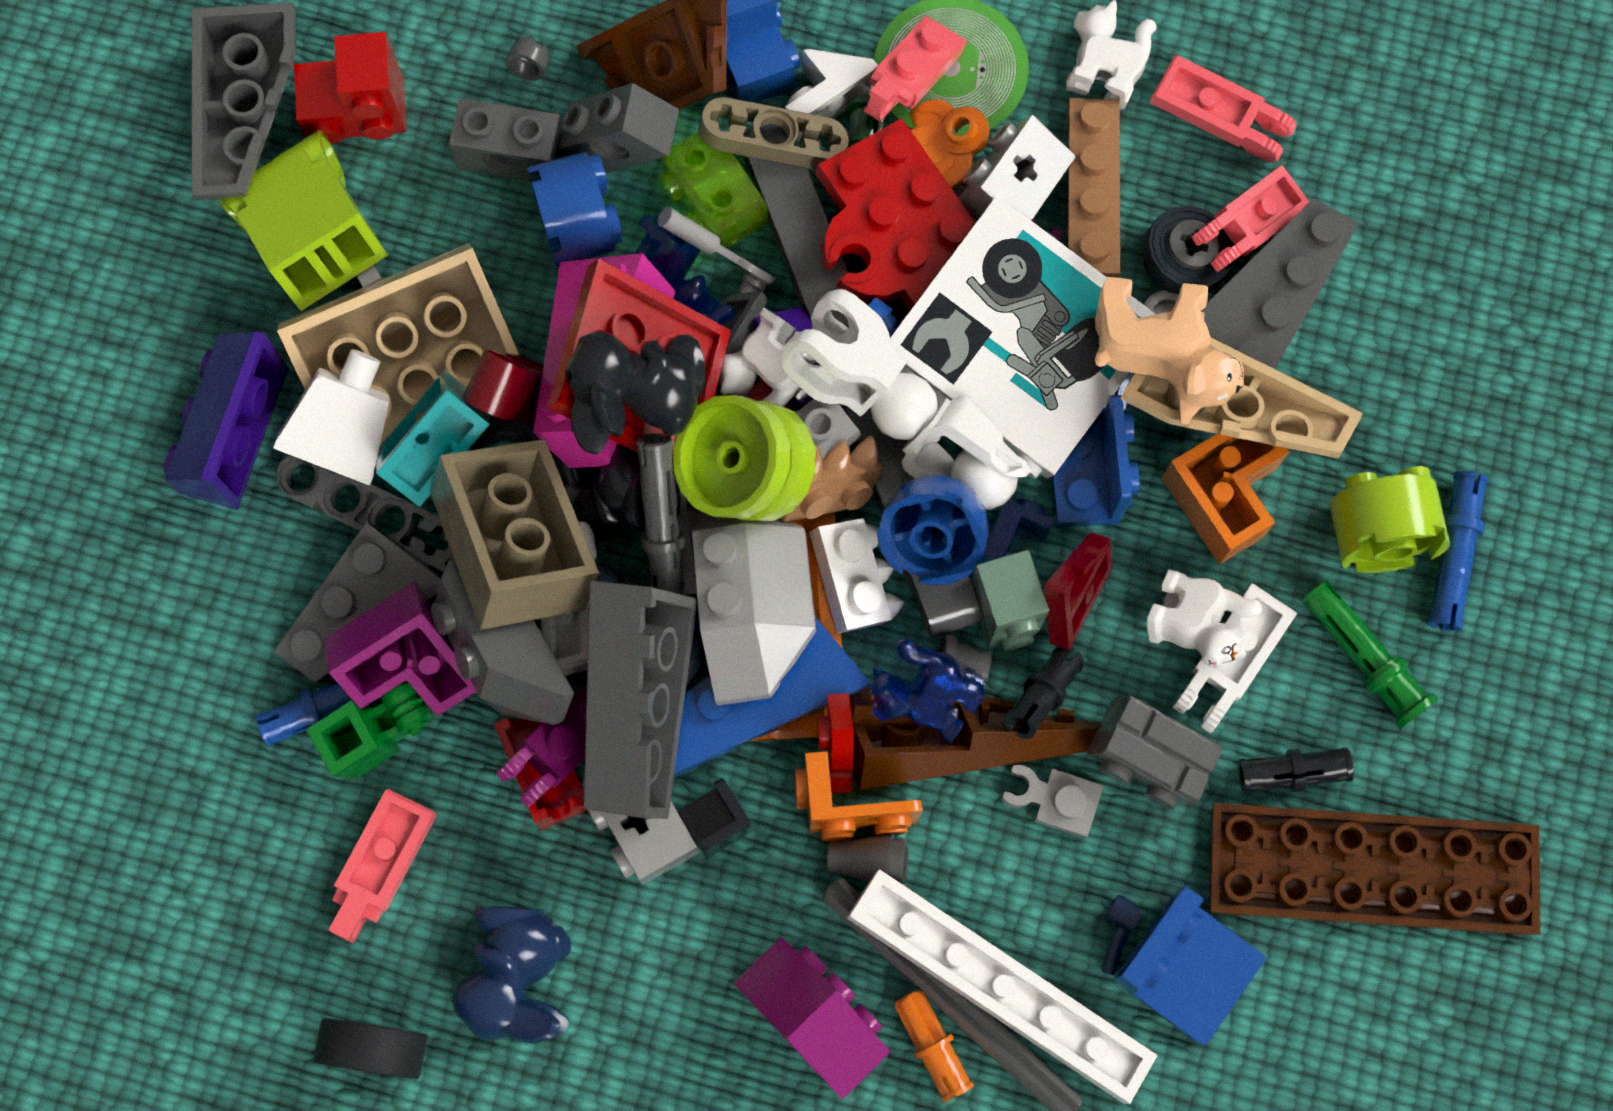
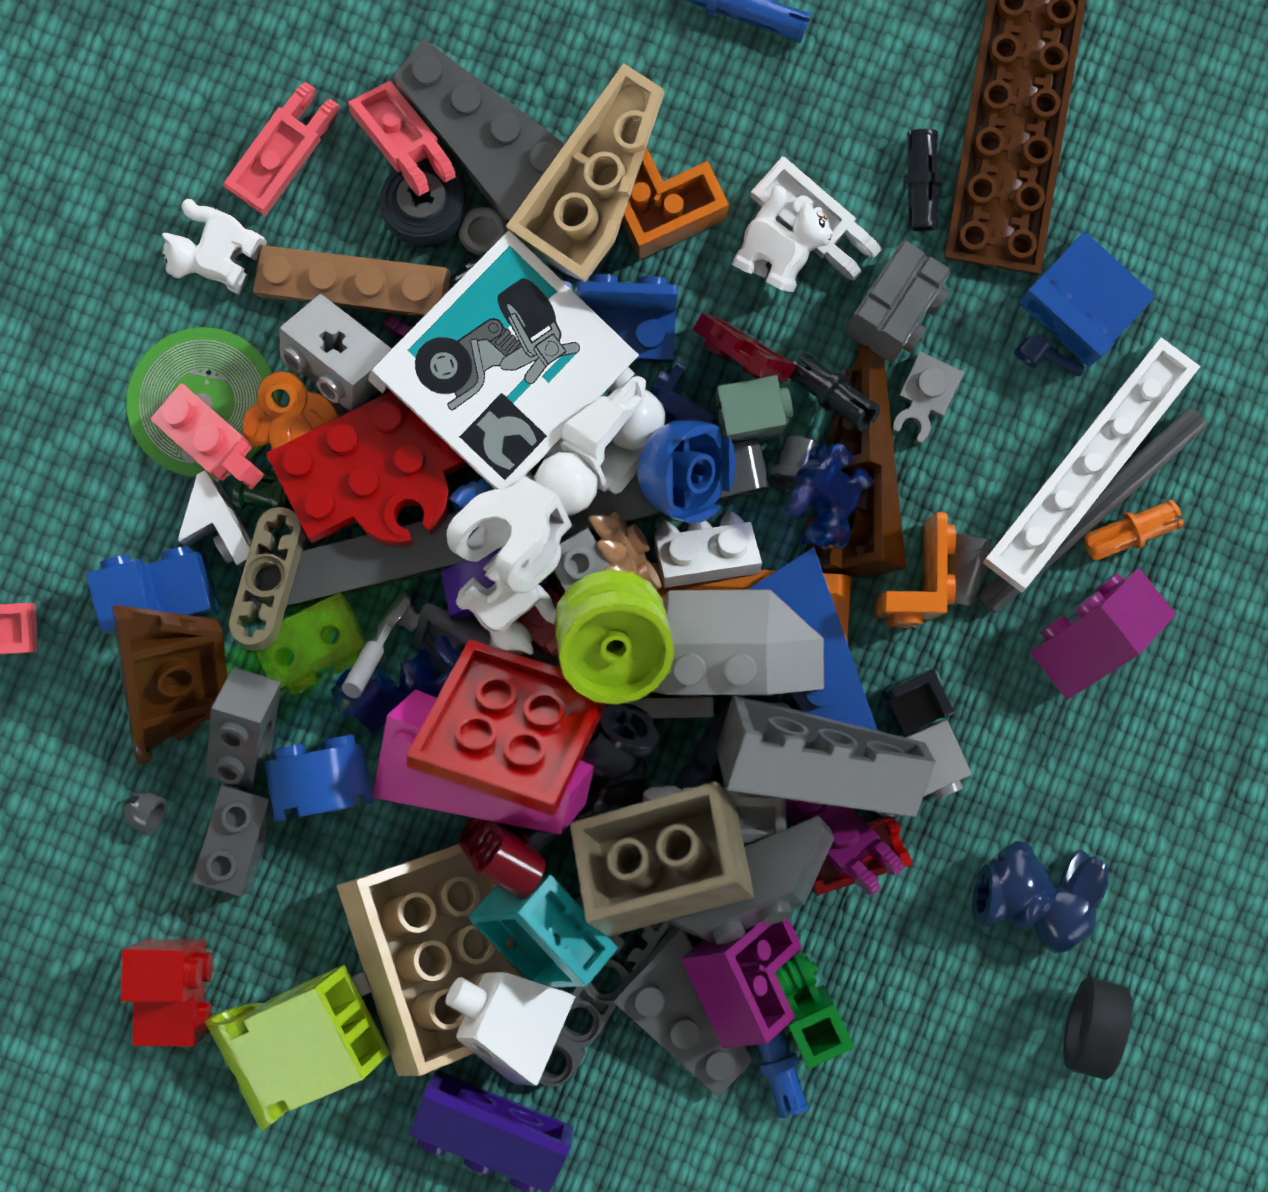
camera: 85 degrees left, 10 degrees up
dark grey wedge [192,2,296,200] -> none
coral hinge [328,789,437,943] -> none
black animal [565,329,706,455] -> none
dark grey pin [636,433,685,594] -> none
red plate [817,693,854,794] -> none
light nougat animal [1095,277,1244,426] -> none
green pin [1301,580,1438,729] -> none
lime brick [1329,466,1450,573] -> none

